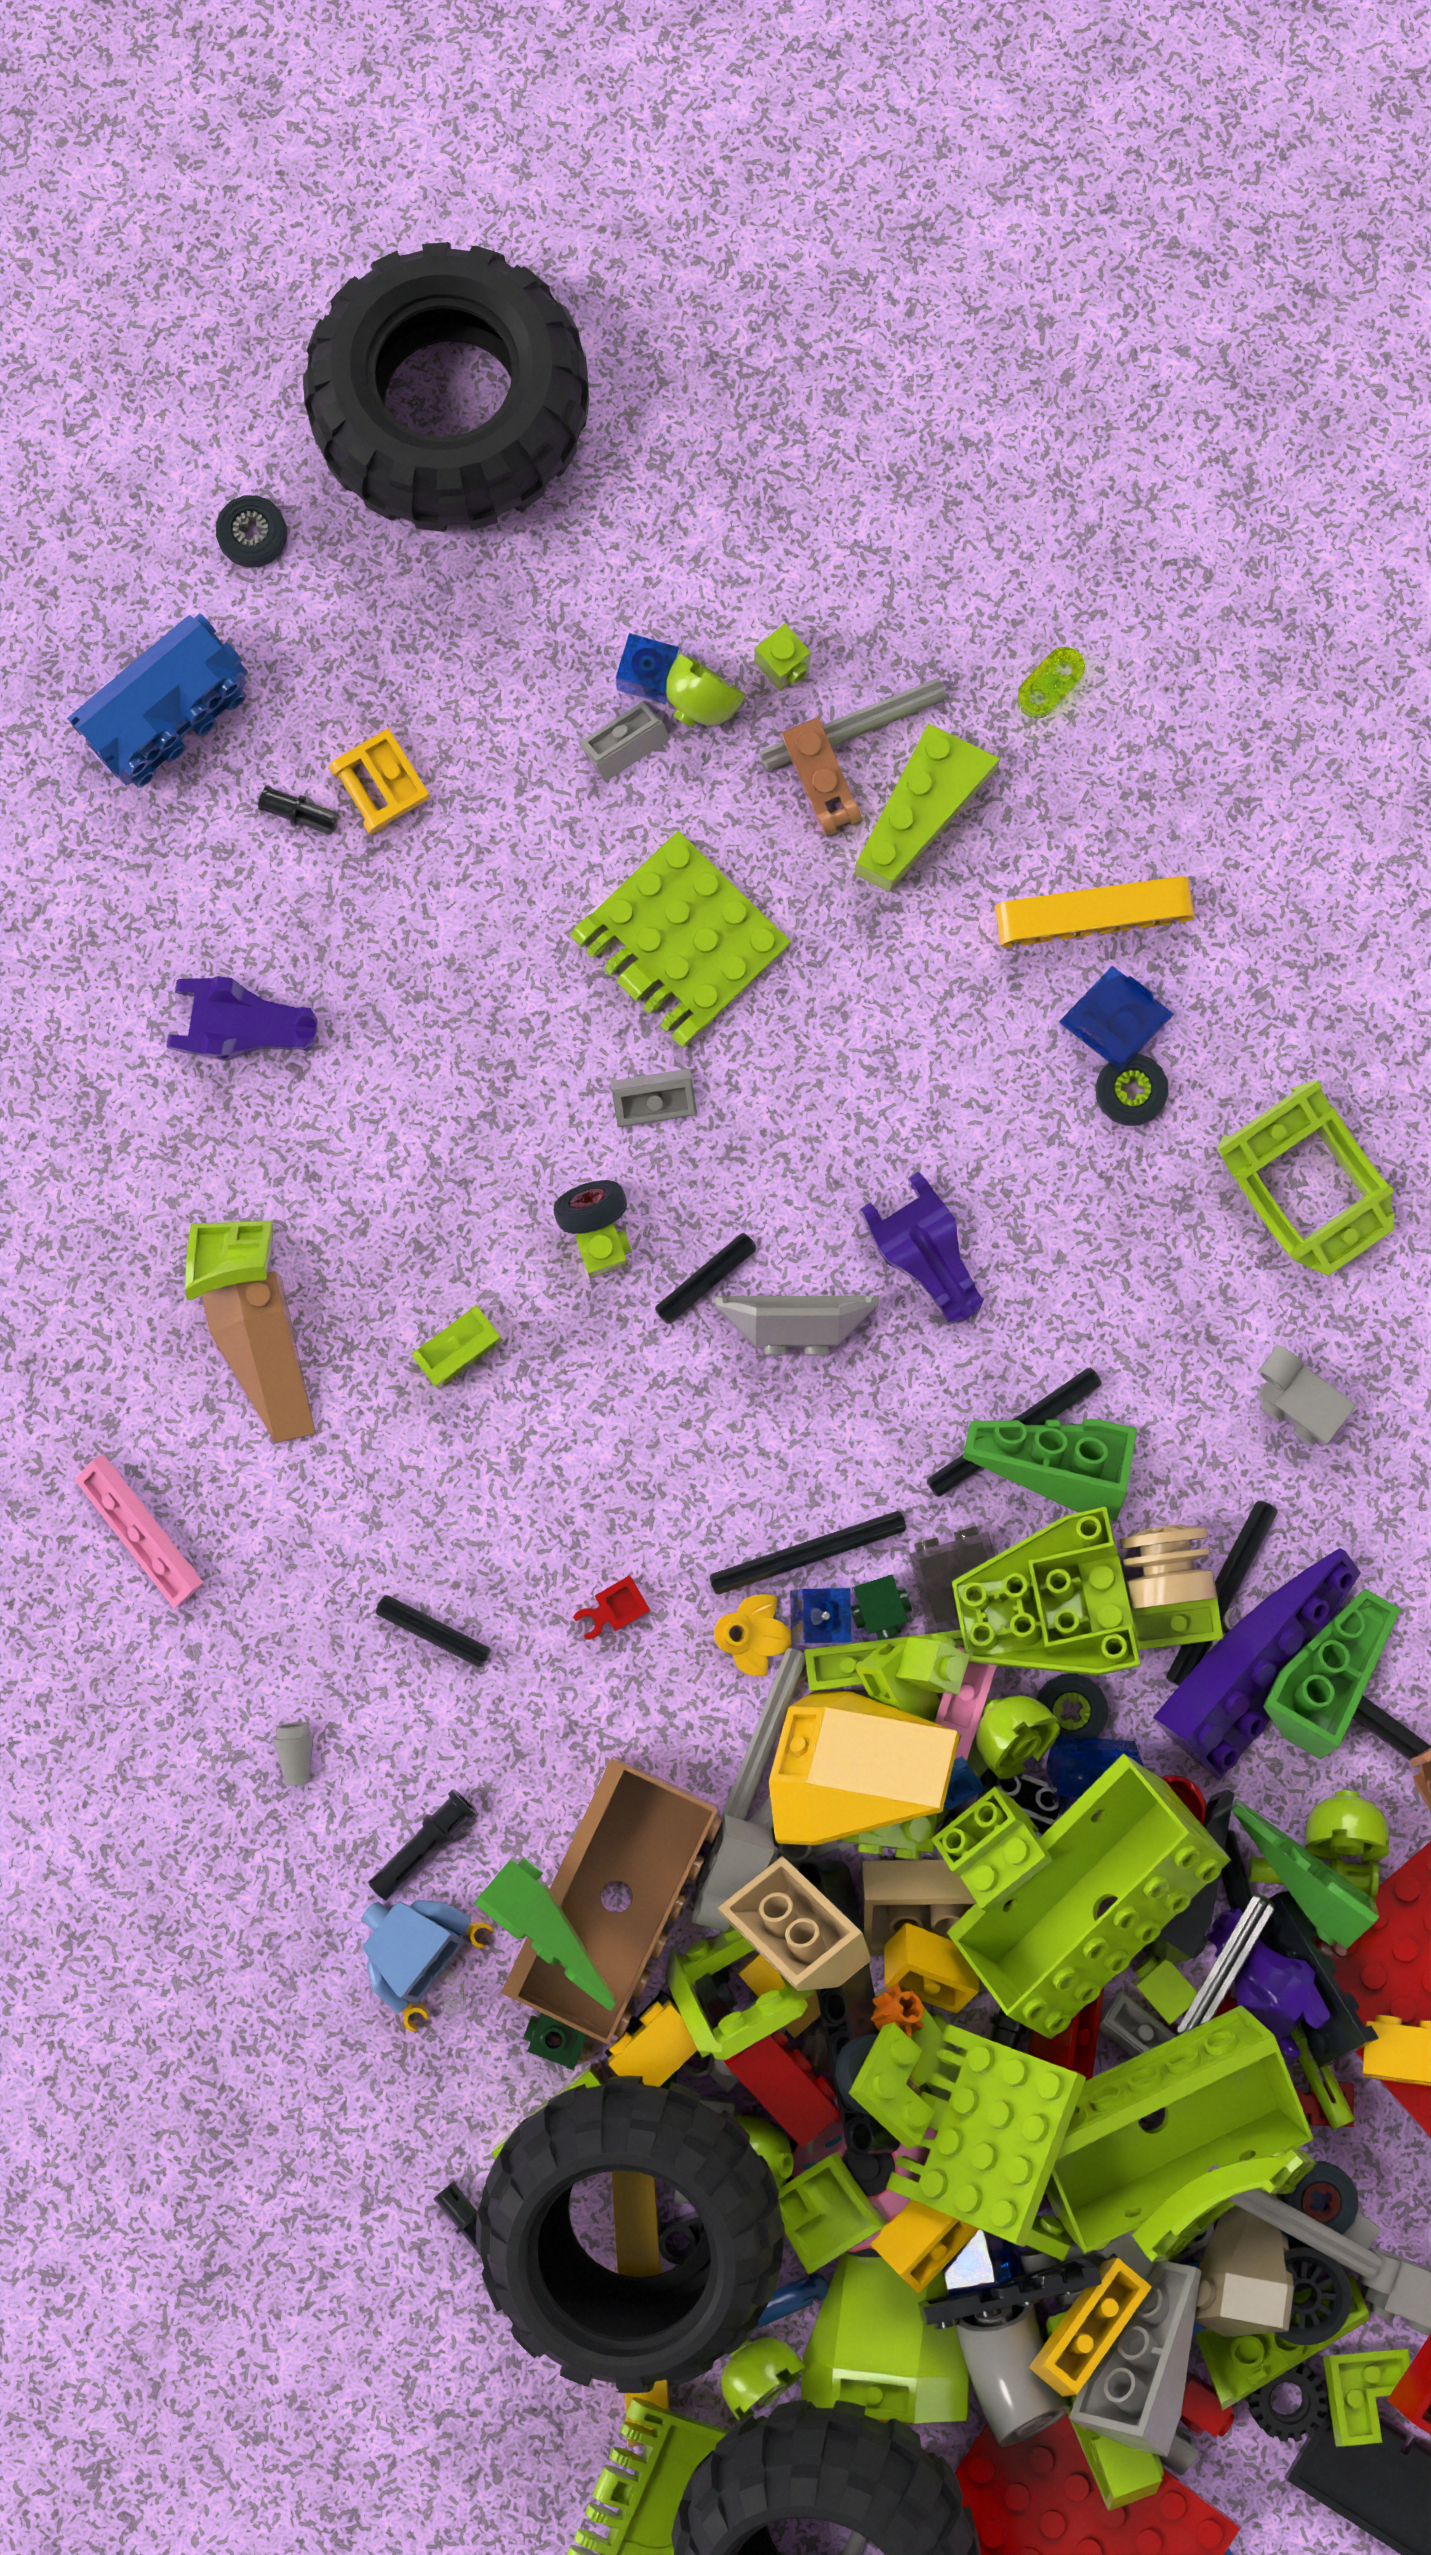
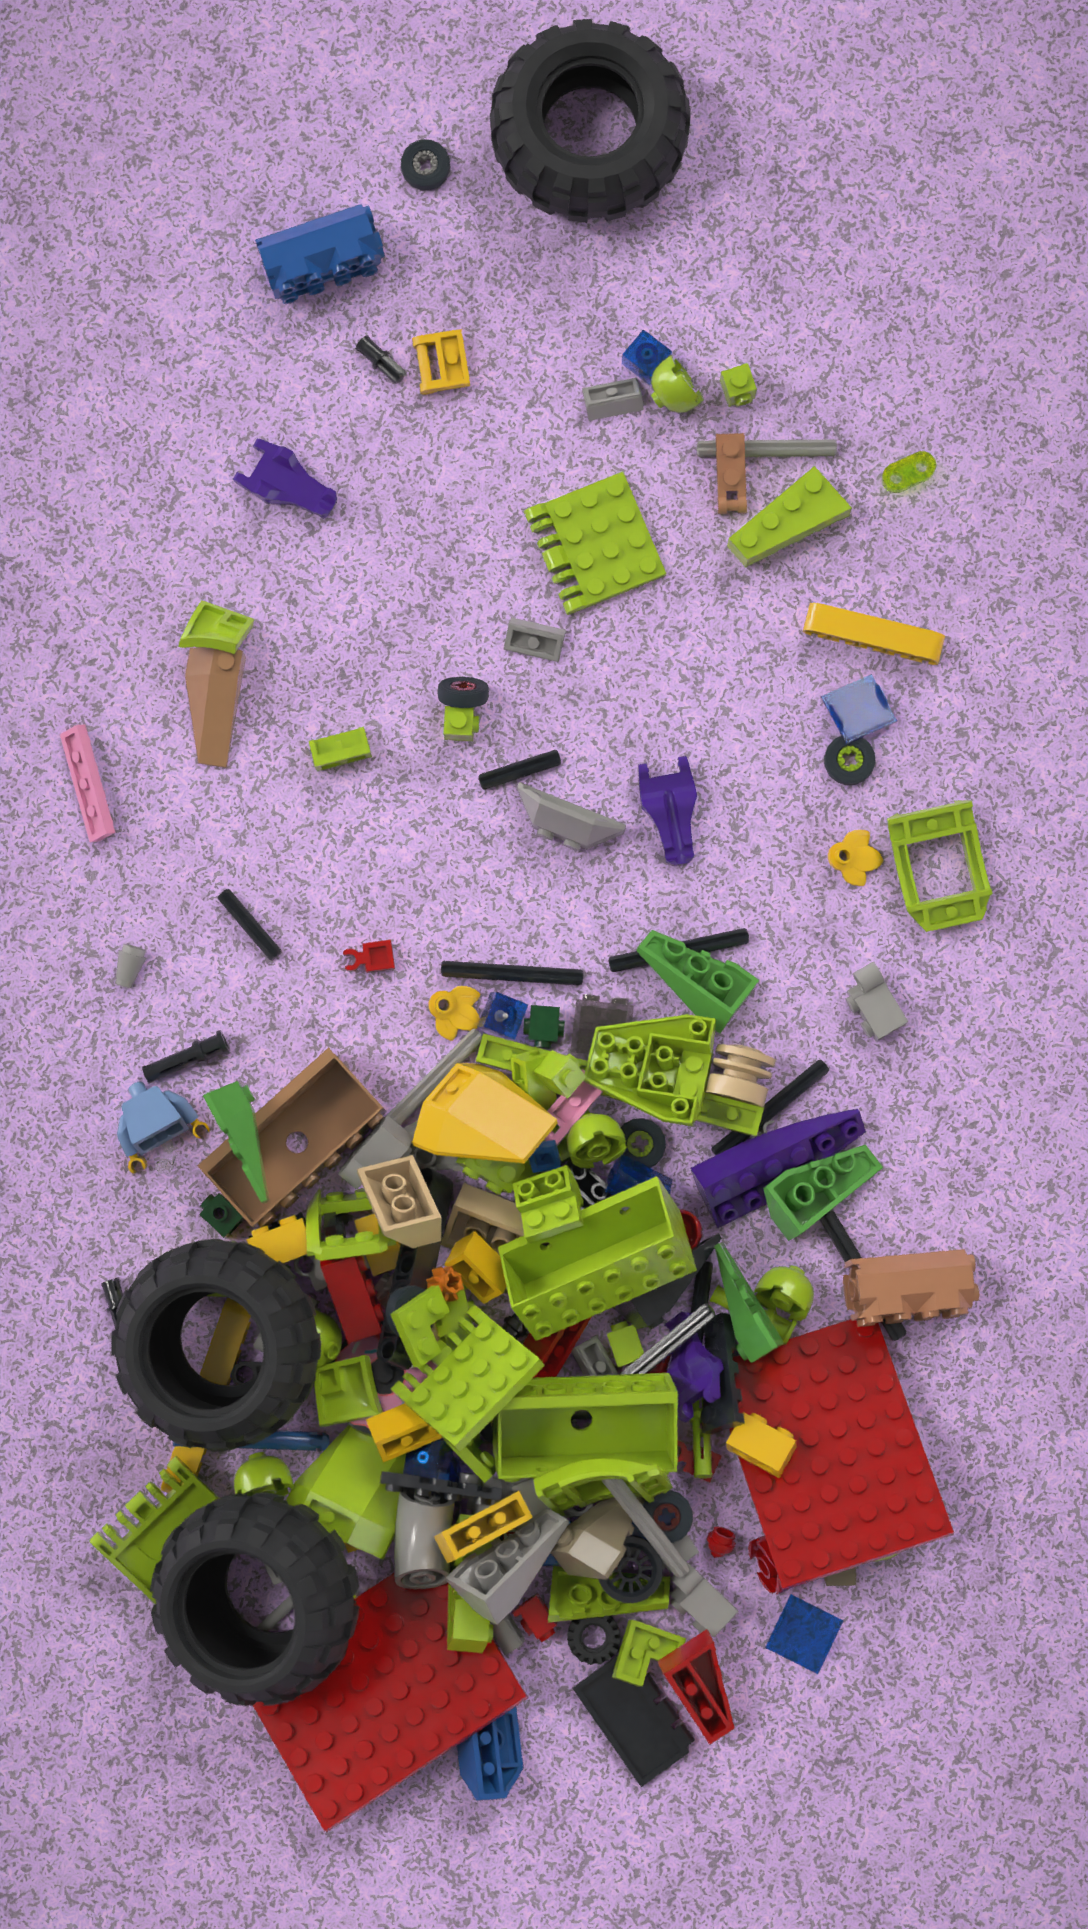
camera: 25 degrees right, 0 degrees up
none -> red plate [706,1526,736,1558]
none -> yellow plate [828,829,883,886]

